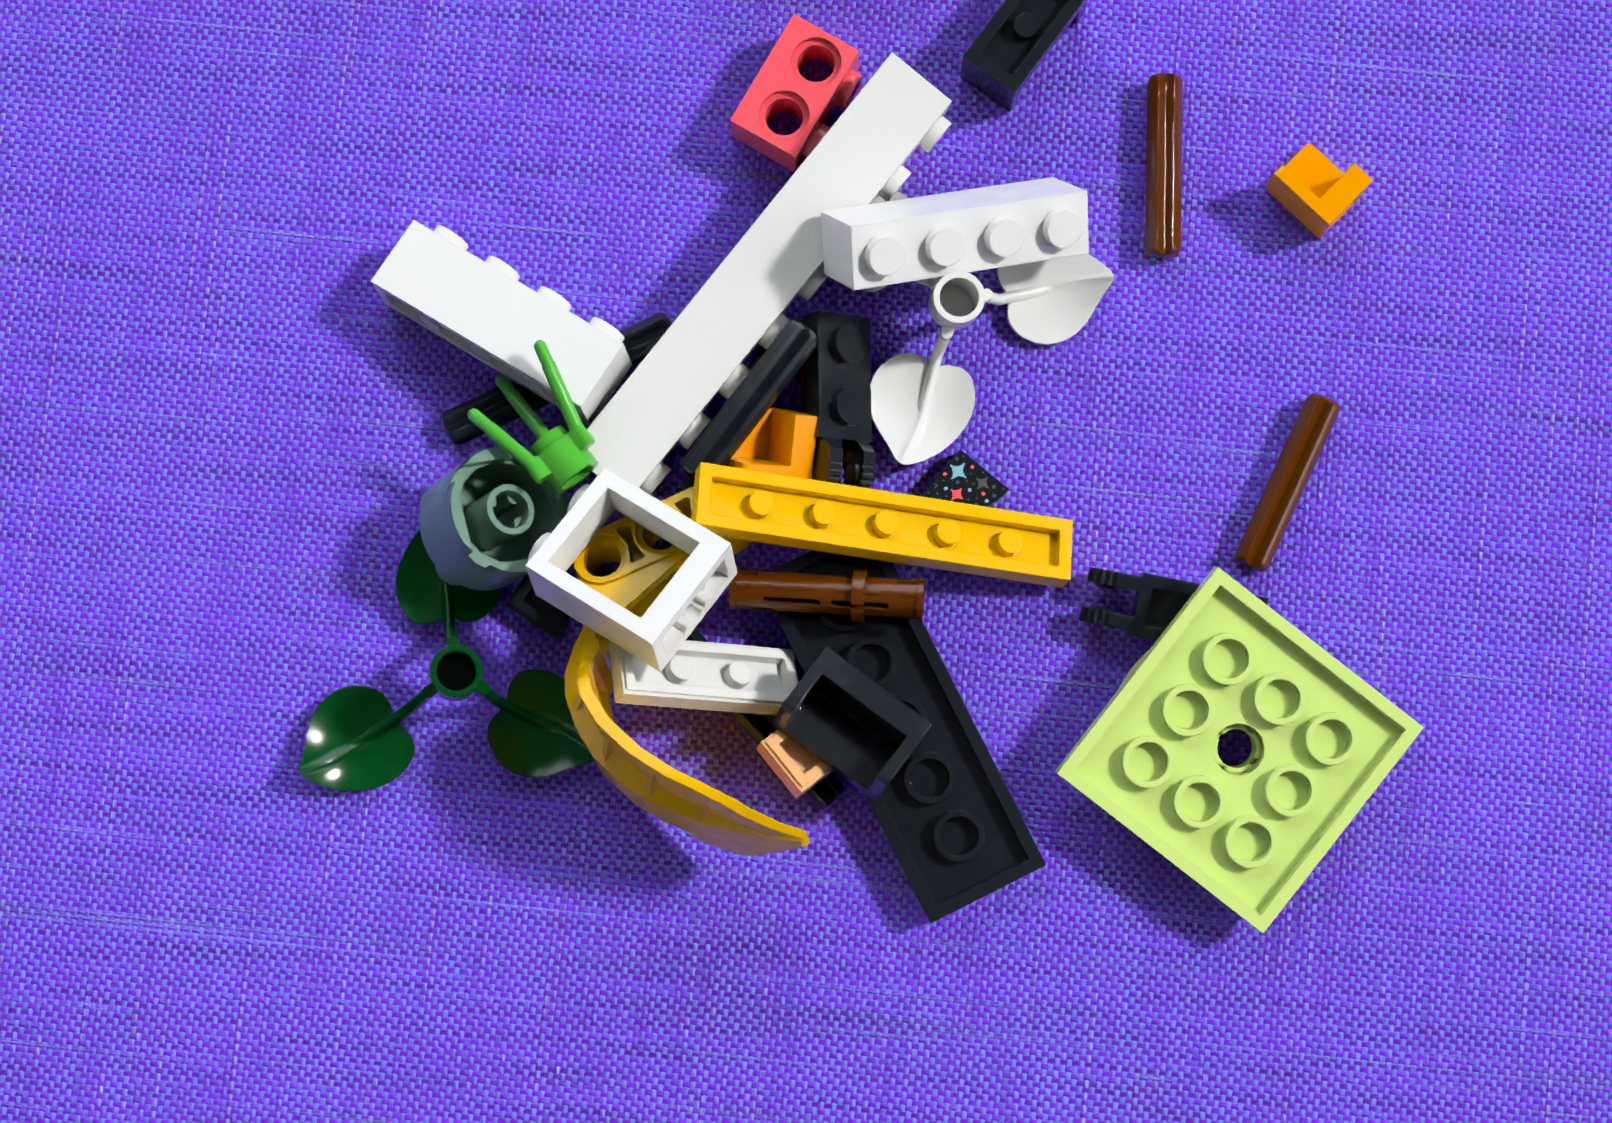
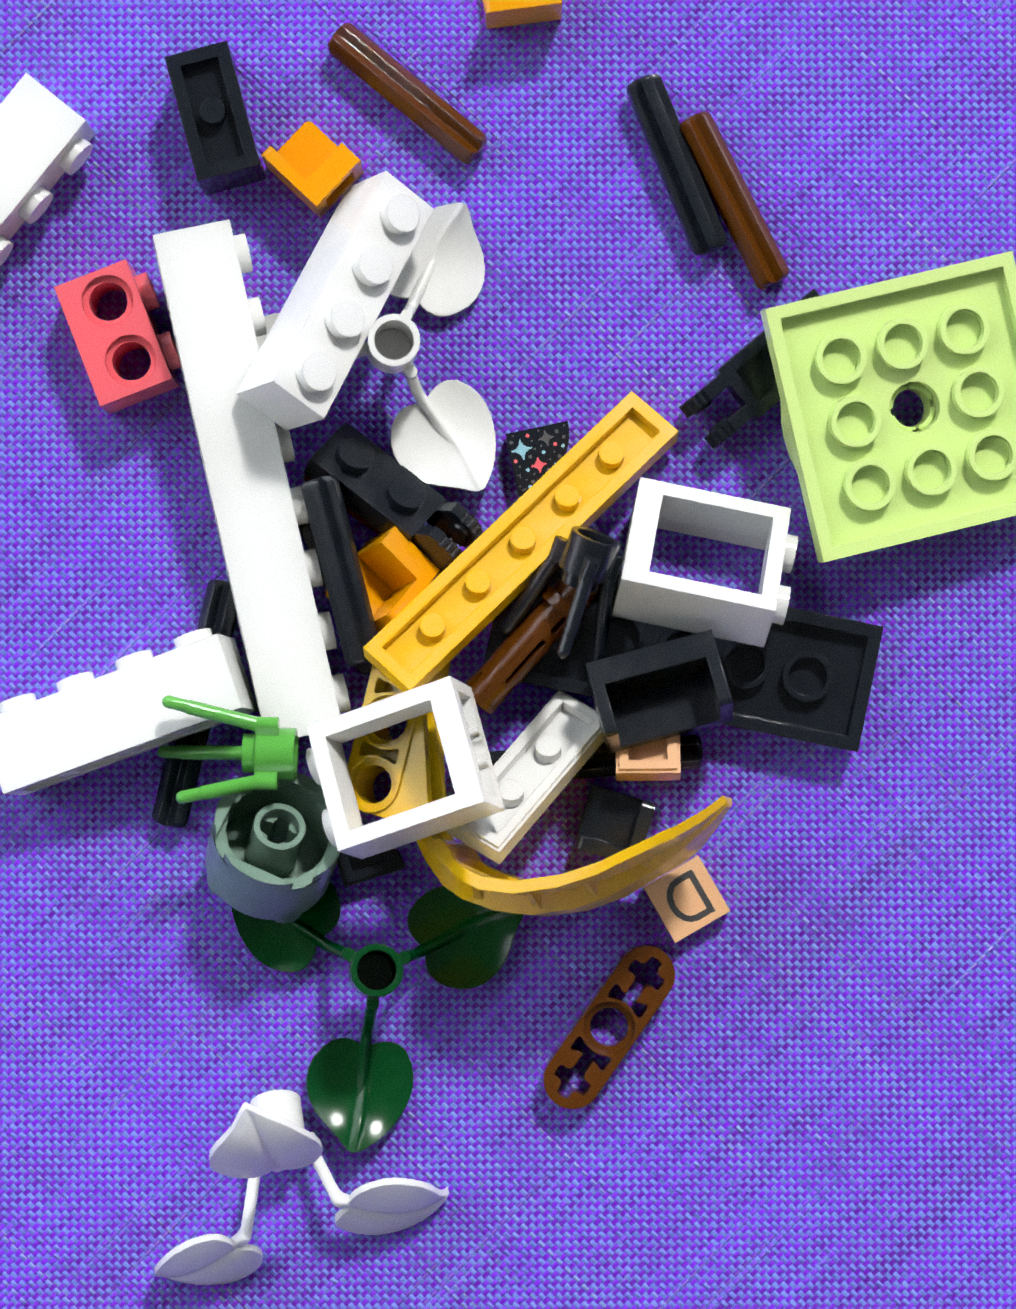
camera: 55 degrees left, 5 degrees up
none -> plant [154,1090,449,1285]
none -> light orange panel [261,121,364,218]
none -> black plant [501,526,623,662]
none -> reddish brown beam [543,944,675,1109]
none -> black panel [573,784,656,858]
none -> white window [612,477,798,648]
none -> black axle [627,74,727,256]
none -> light nougat tile [643,855,730,943]

